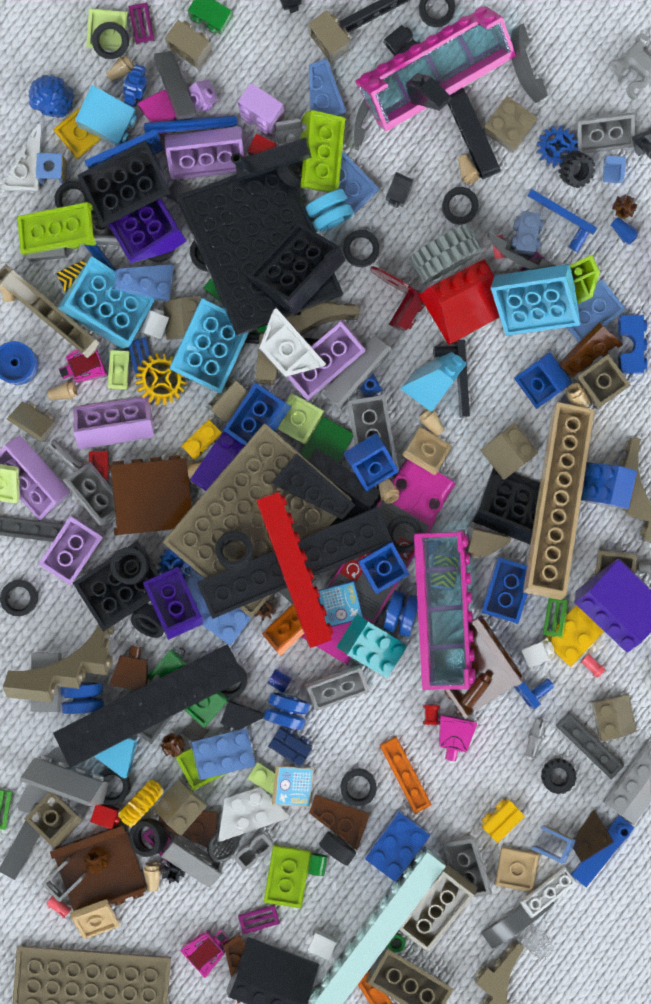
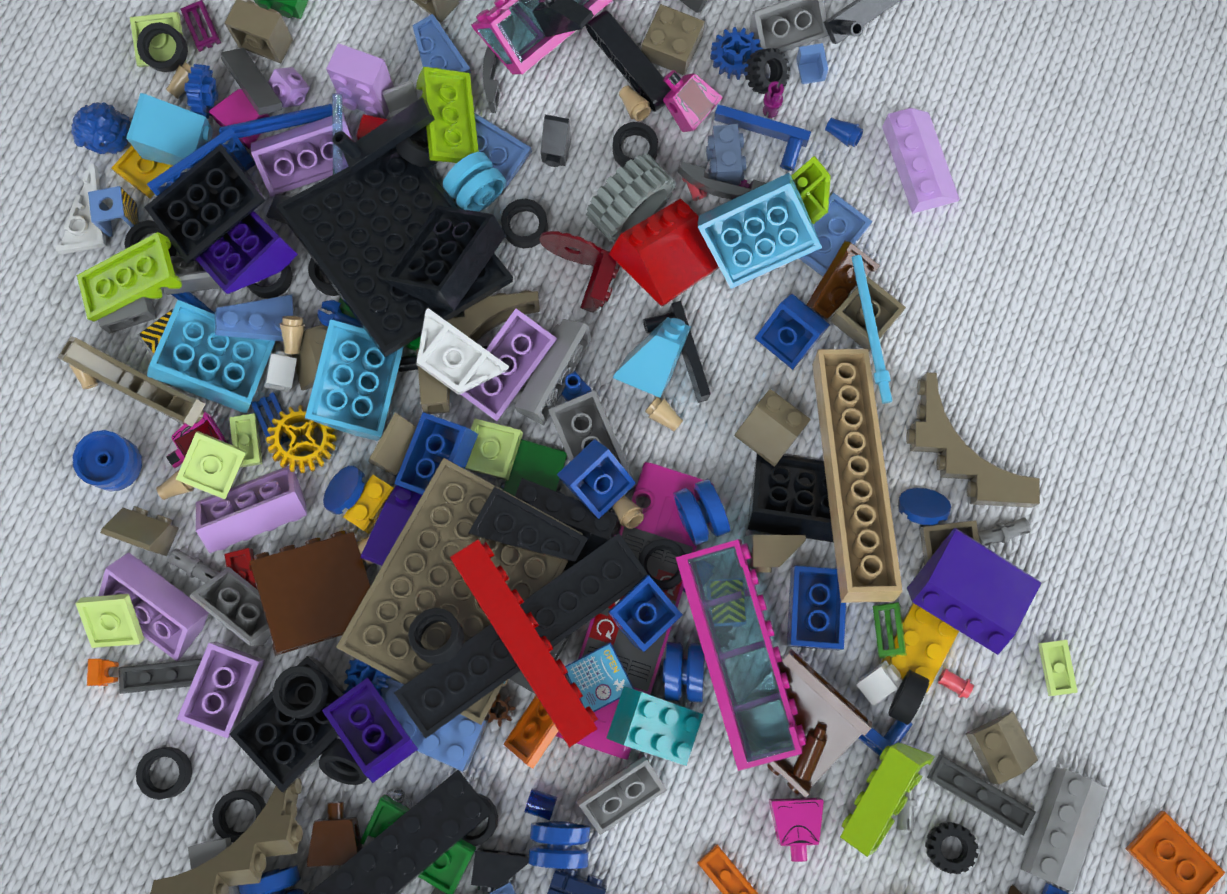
camera: 15 degrees left, 10 degrees down
tan tile [402,427,452,475] -> none
red bush [423,704,440,725] -> none
tan brick [566,383,591,408] -> none
blue brick [581,462,637,509] -> none
reddish brown gear [612,194,637,219] -> none
blue arch [618,315,647,374] -> none
none -> yellowish green plate [176,431,247,499]
none -> black tyre [212,789,266,843]
none -> tan cone [280,316,306,354]
none -> blue bar [317,300,363,328]
none -> blue tile [323,466,365,515]
none -> clear light blue bar [332,93,343,175]
none -> torso [663,70,722,132]
none -> blue wheel [673,478,730,546]
none -> magenta pin [763,81,784,118]
none -> lime wedge [840,742,935,857]
none -> medium azure bar [852,255,892,404]
none -> black tyre [888,670,929,725]
none -> blue tile [898,488,951,525]

